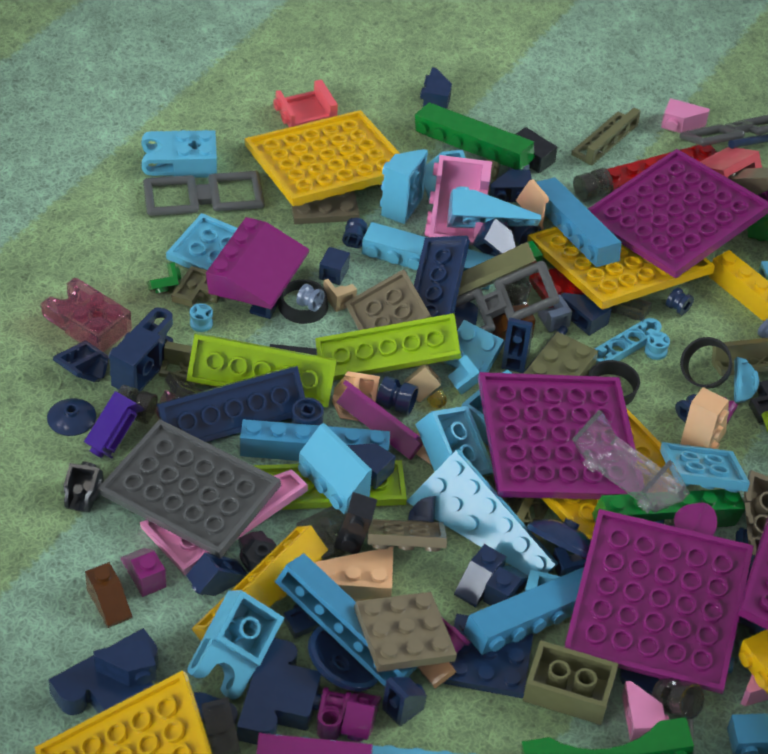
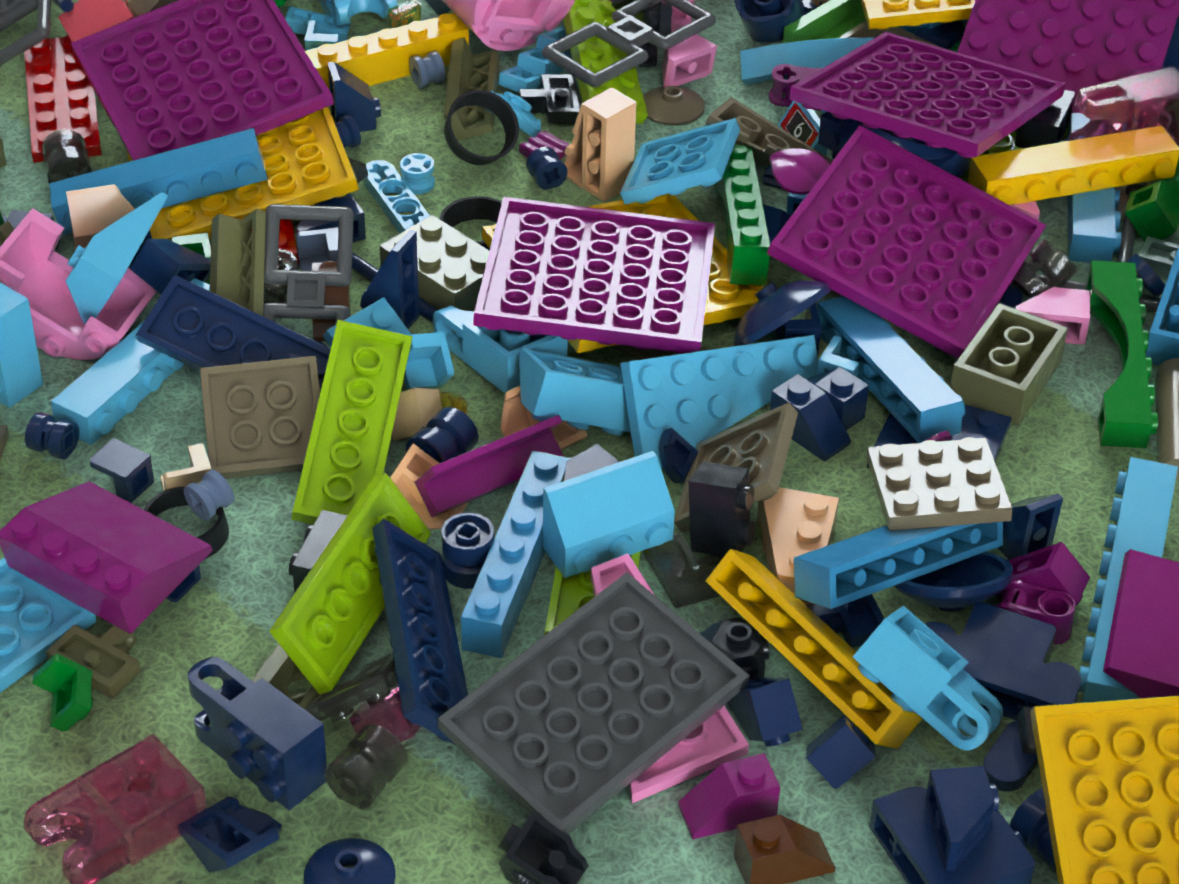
camera: 75 degrees left, 5 degrees down
dark purple window [84,391,145,459] -> none
medium azure wheel [190,303,213,332] -> none
clear windscreen [572,410,689,513] -> none
none -> dark blue slope [327,62,381,132]
none -> dark blue panel [806,714,876,789]

